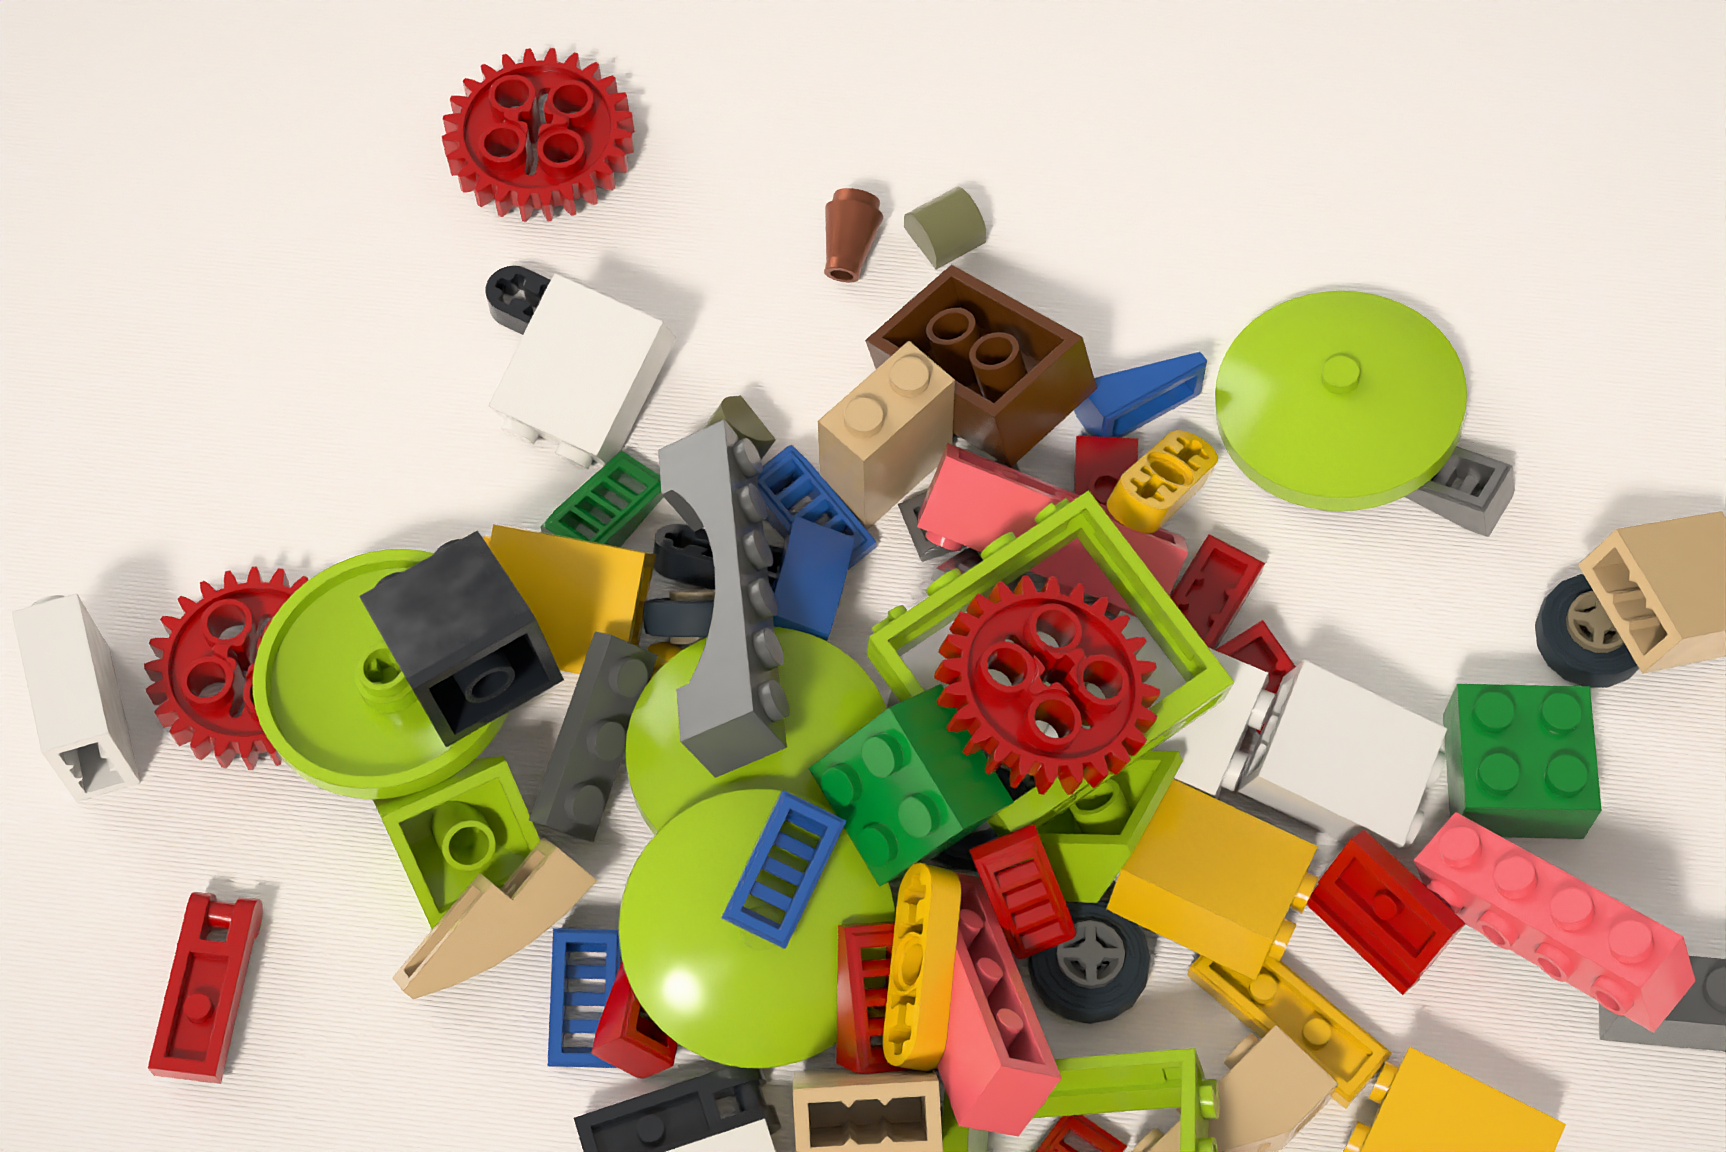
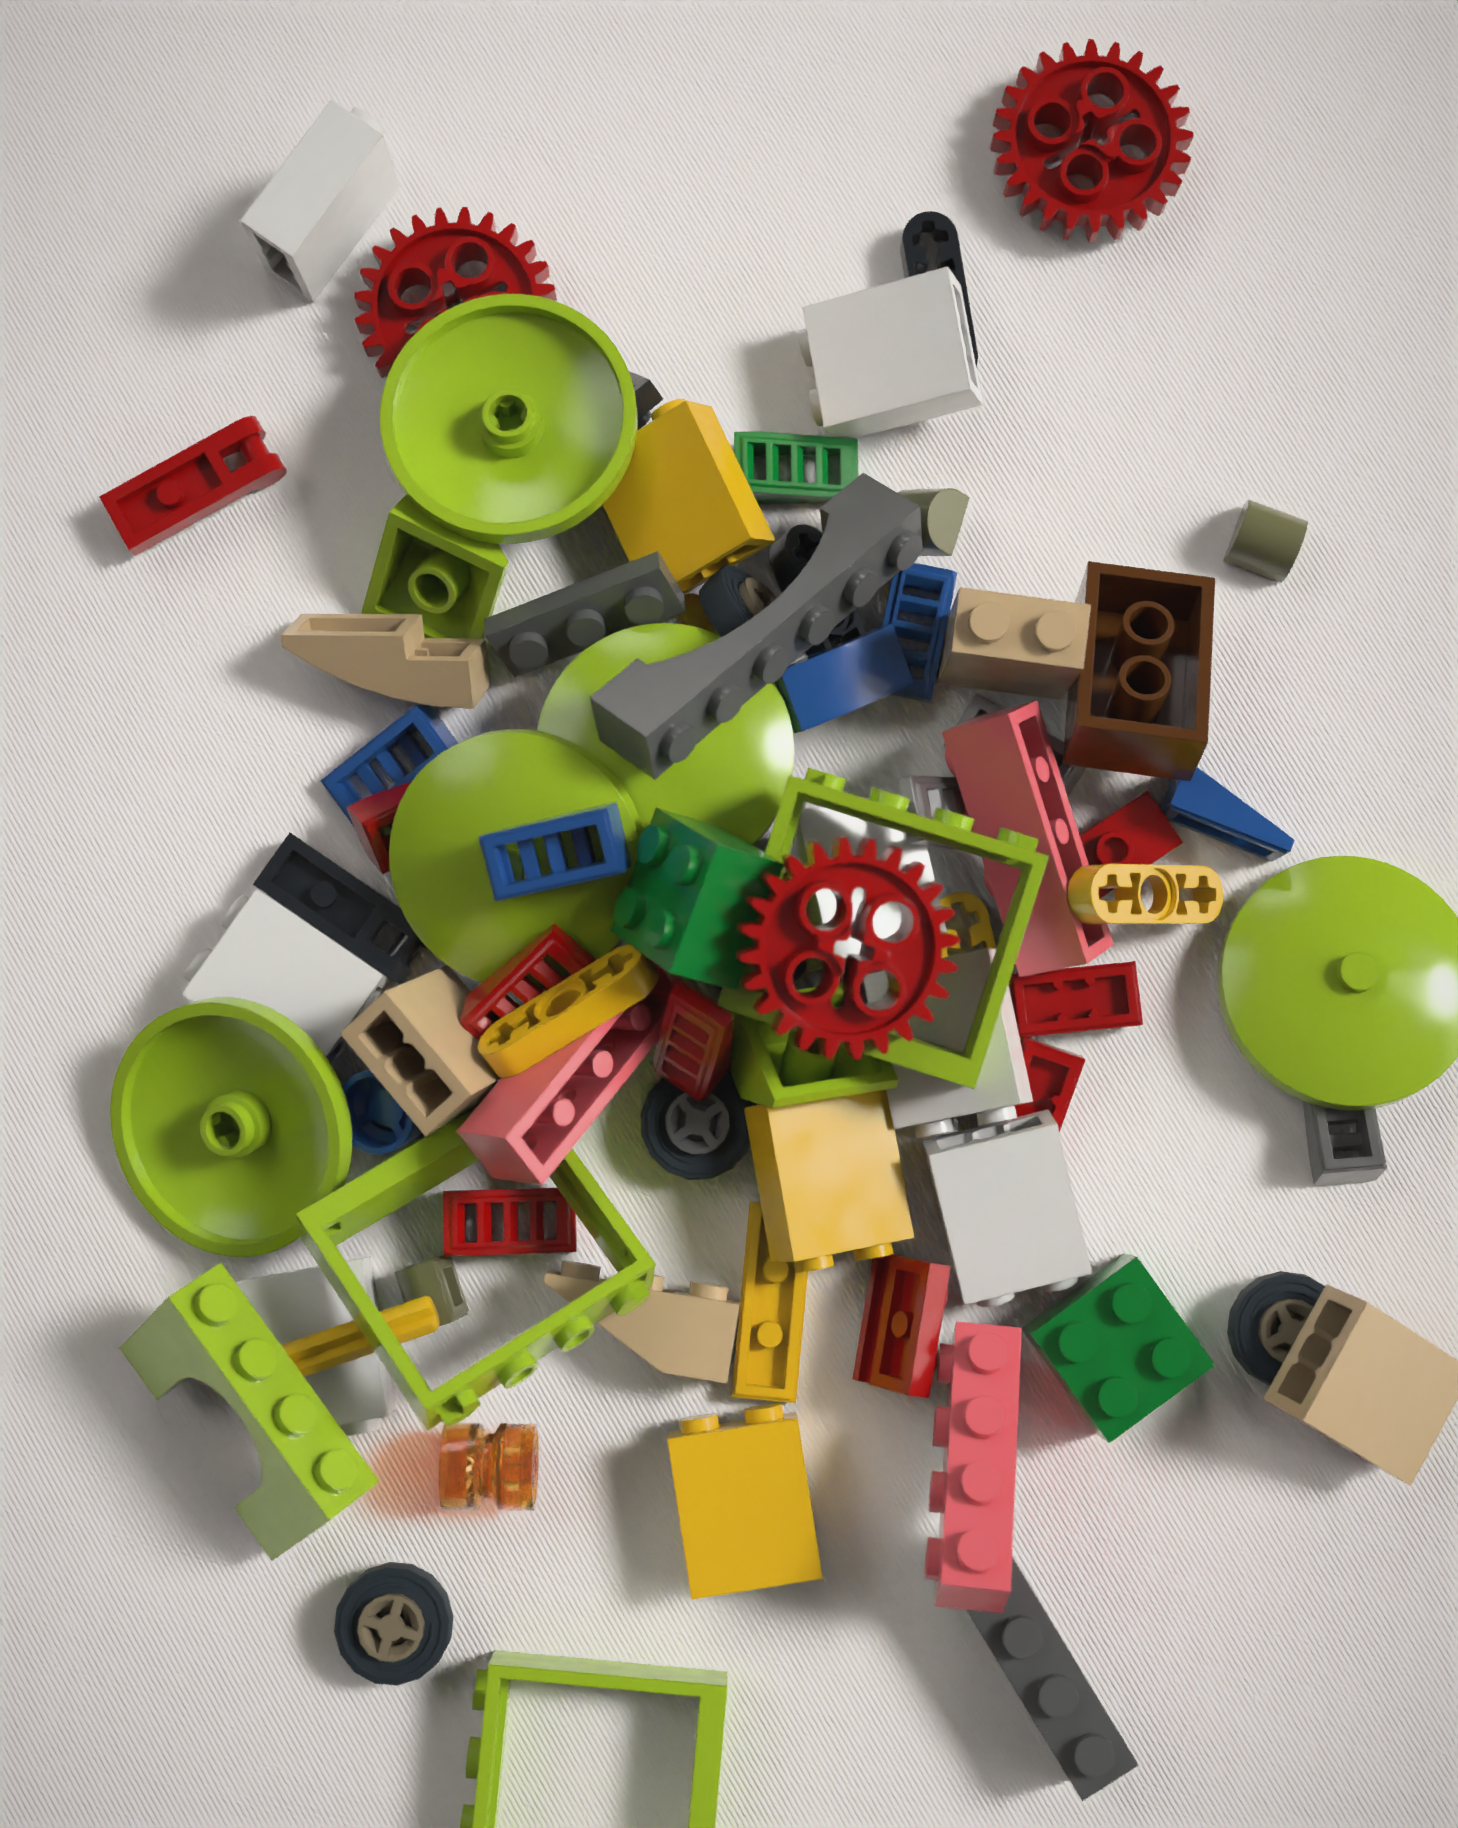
camera: 50 degrees right, 20 degrees up
black slope [359,530,564,747] -> none
copper cone [824,188,884,283] -> none

